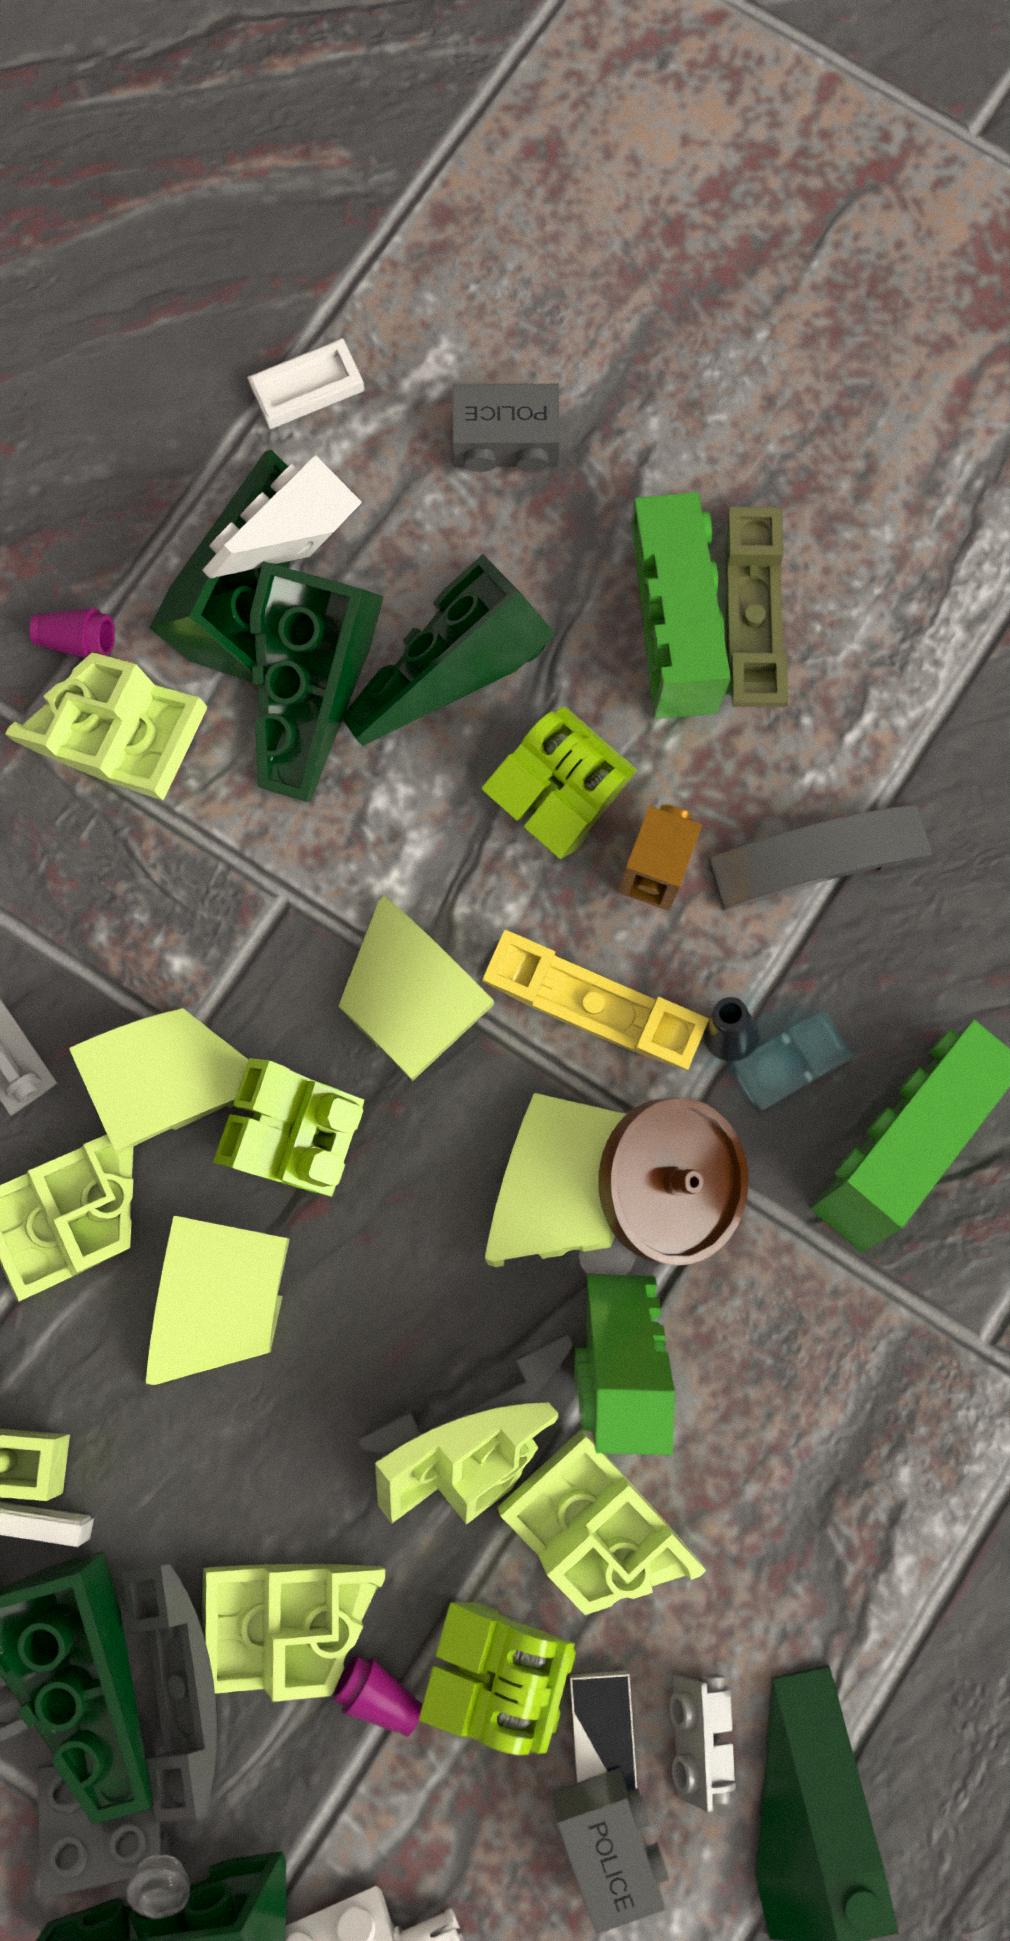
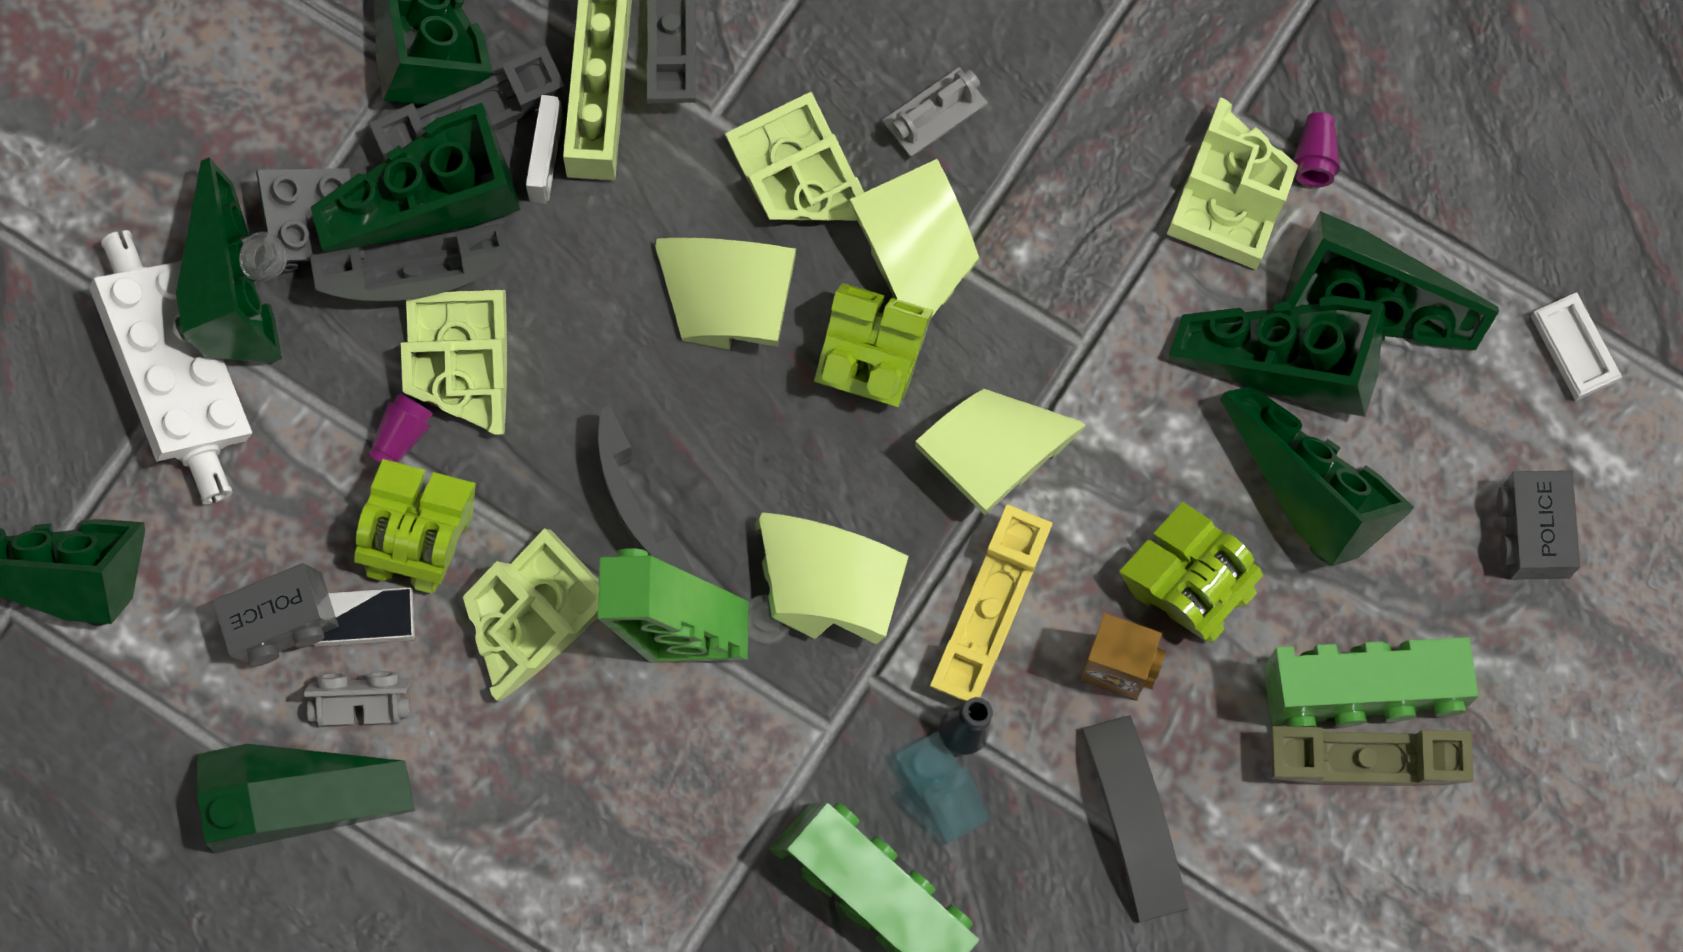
camera: 90 degrees right, 5 degrees down
white slope [202,455,362,578] -> none
yellowish green slope [375,1402,558,1524] -> none
piece [598,1098,748,1265] -> none

